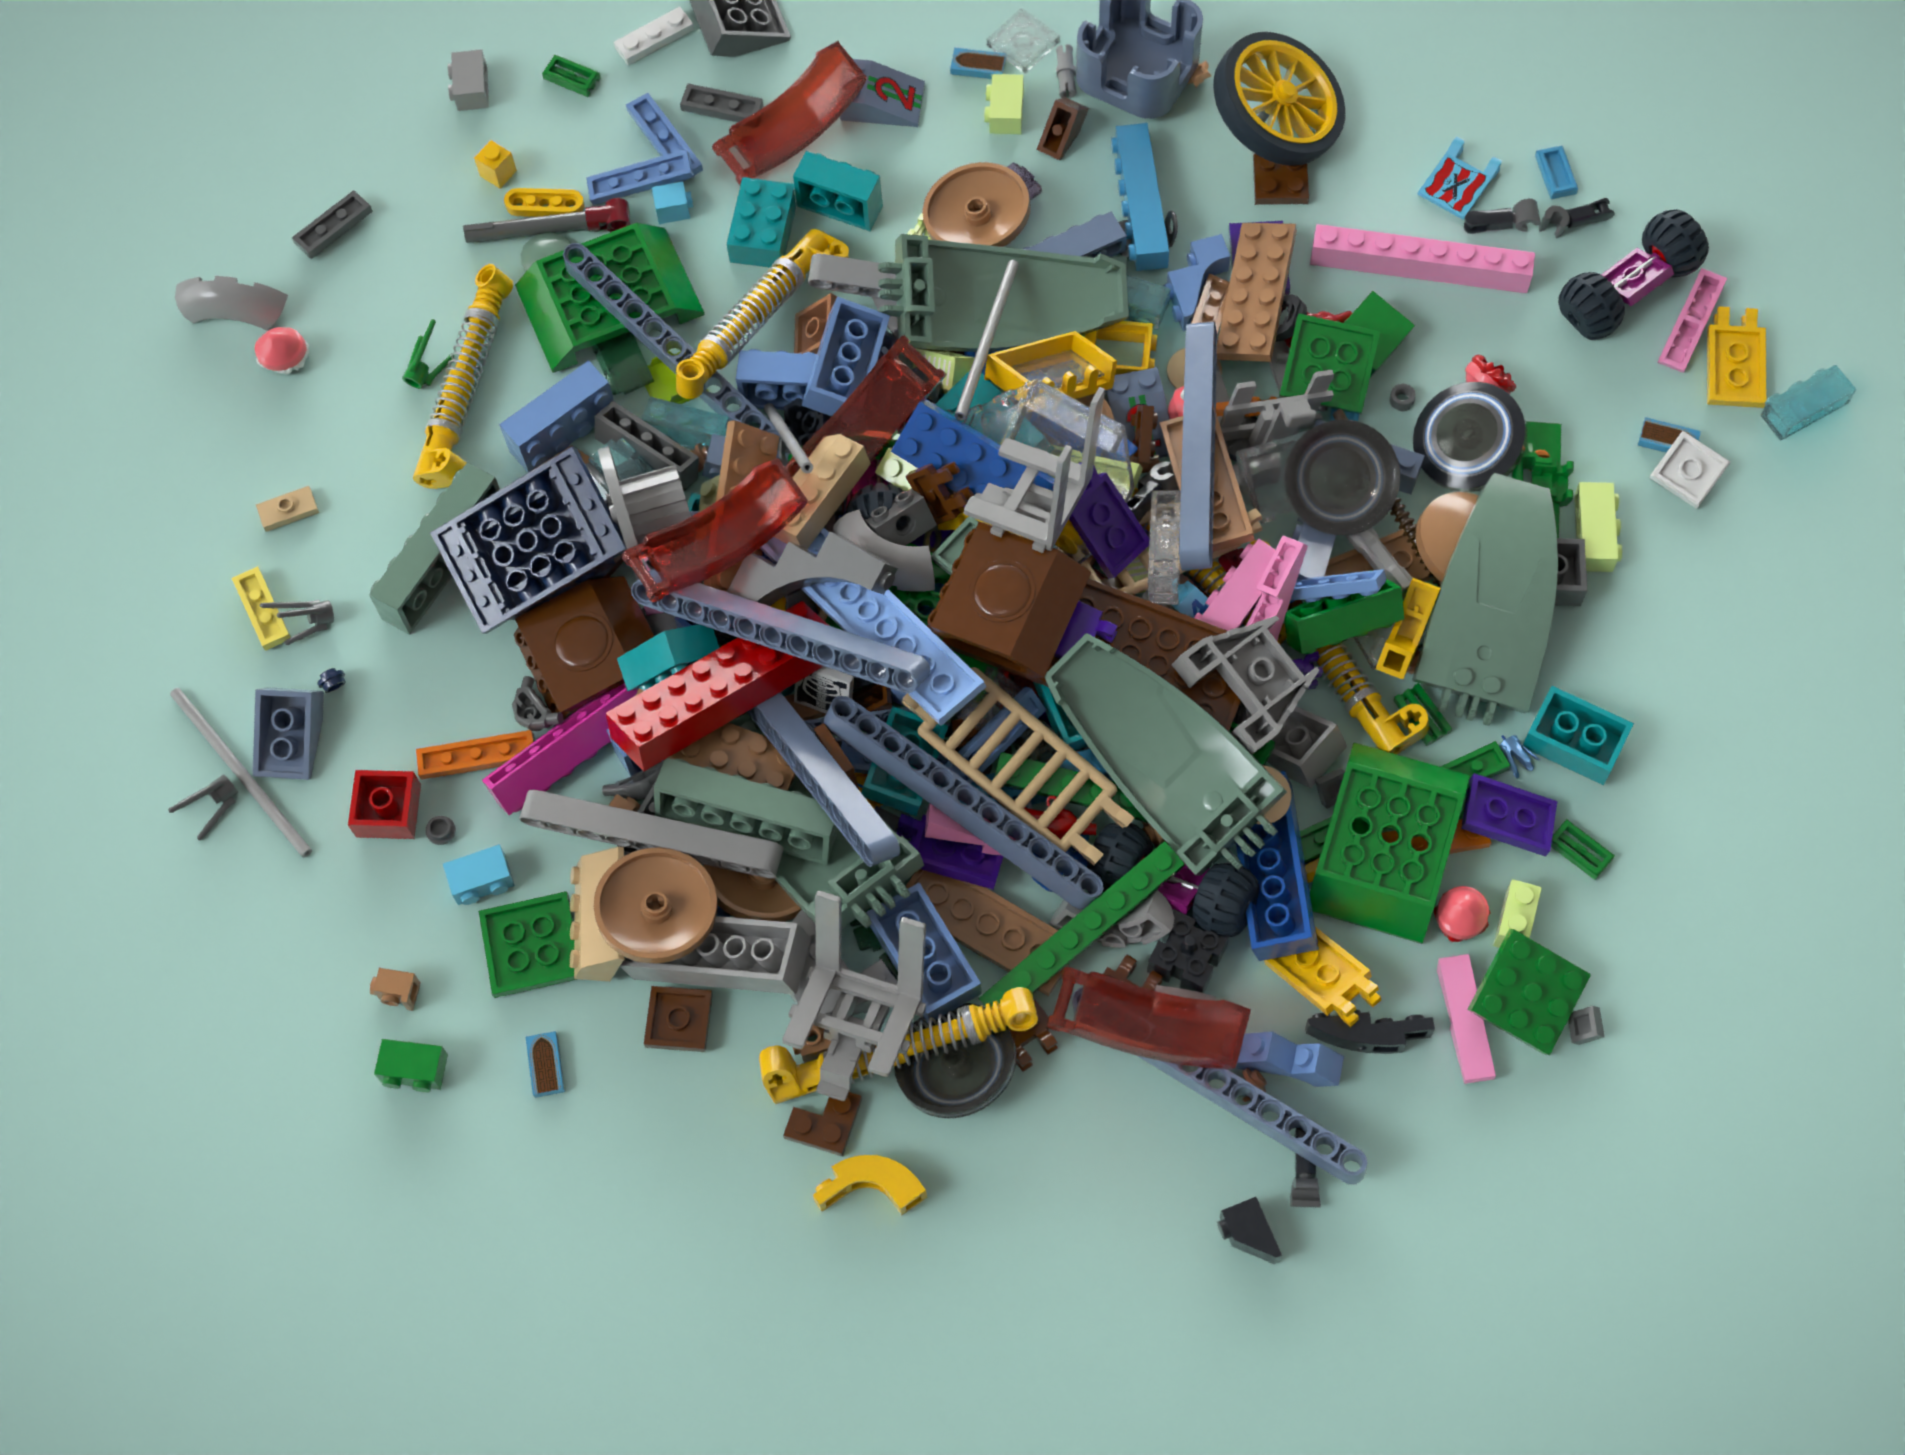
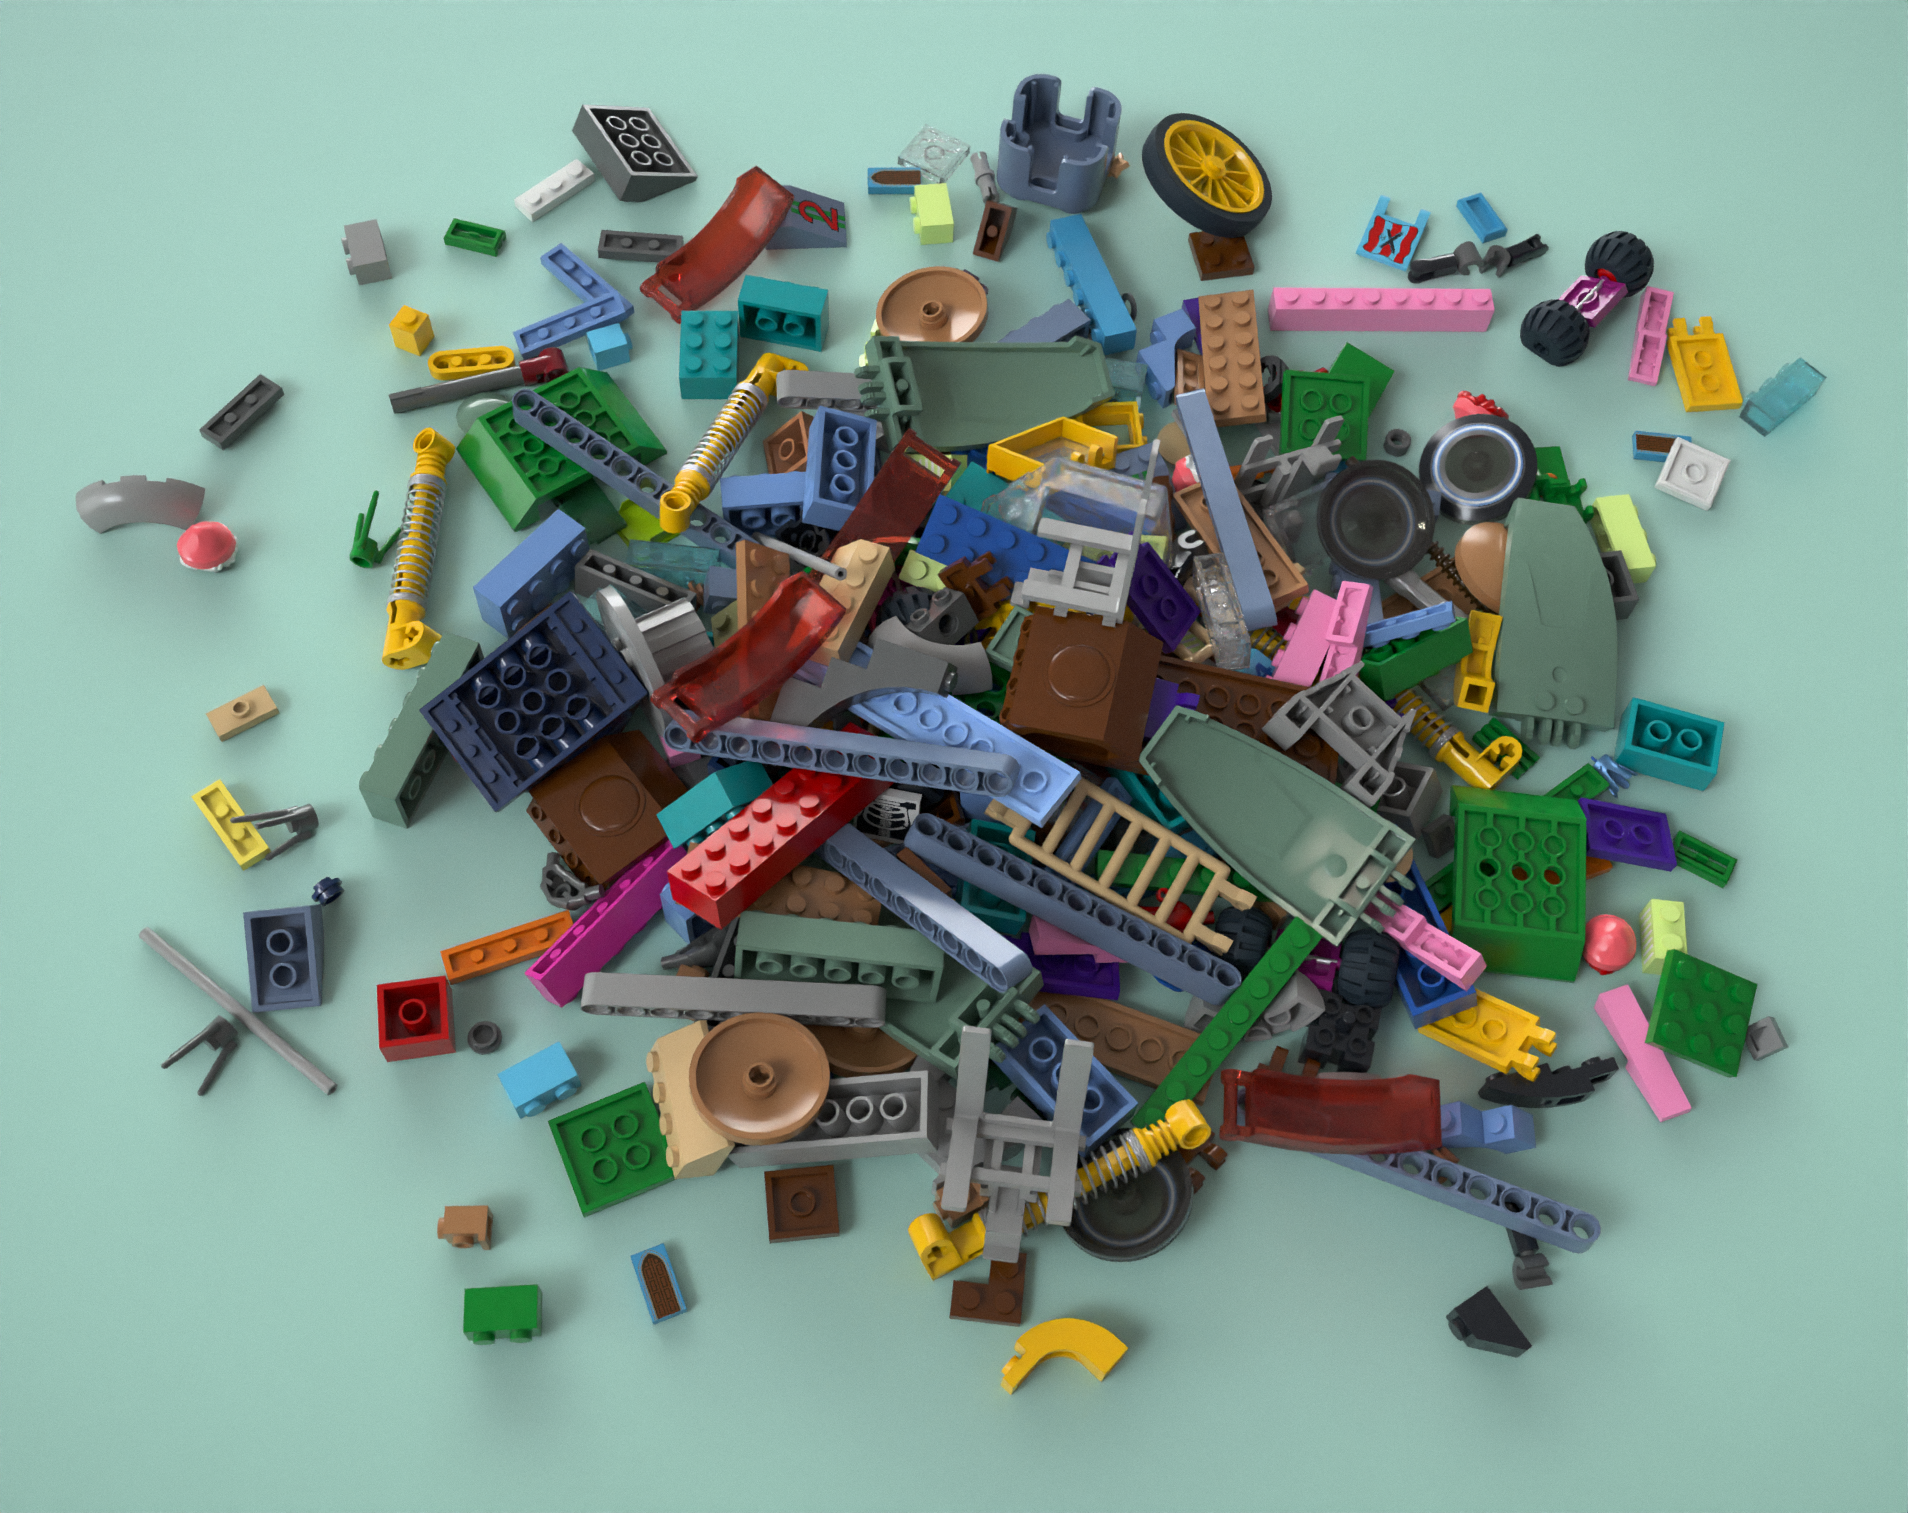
camera: 20 degrees left, 5 degrees down
light grey piece [955,260,1019,421] -> none
none -> bright pink slope [1364,892,1487,992]

